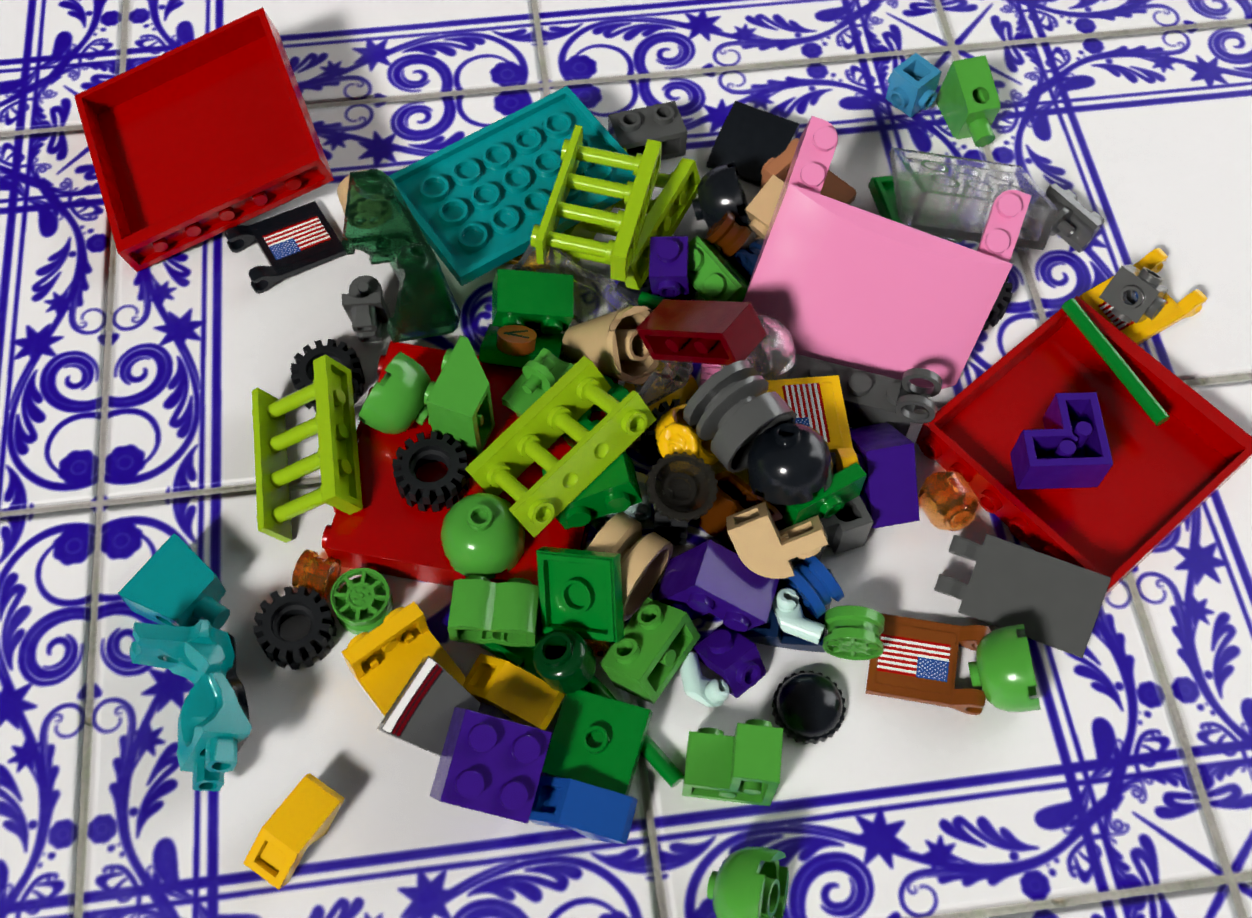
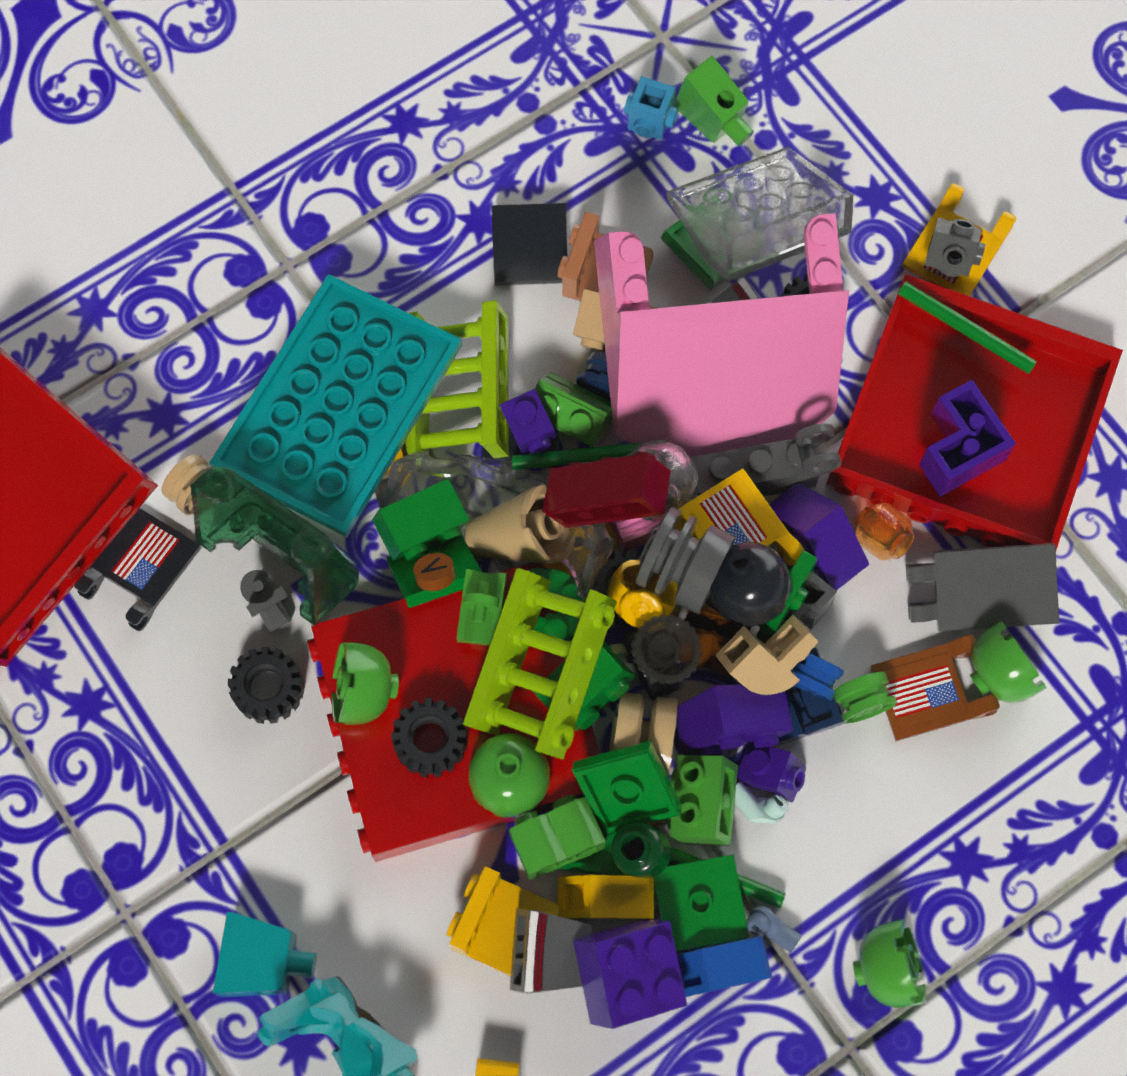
camera: 25 degrees left, 10 degrees up
lime fence [252,354,363,543] -> none
black tyre [253,586,337,670] -> none
clear orange wheel [292,549,341,599] -> none
bright green wheel [330,568,394,635] -> none
bright green slope [424,335,495,457] -> none
lime fence [530,125,662,282] -> none
dark grey brick [608,101,687,160] -> none
bright green brick [682,719,783,806] -> none
black cylinder [692,161,753,232] -> none
reddish brown wheel [705,211,752,258] -> none
black hat [771,670,846,744] -> none
light aqua arm [773,588,825,645] -> none
dark grey hips [1032,183,1104,253] -> none
none -> sand blue arm [747,906,802,953]

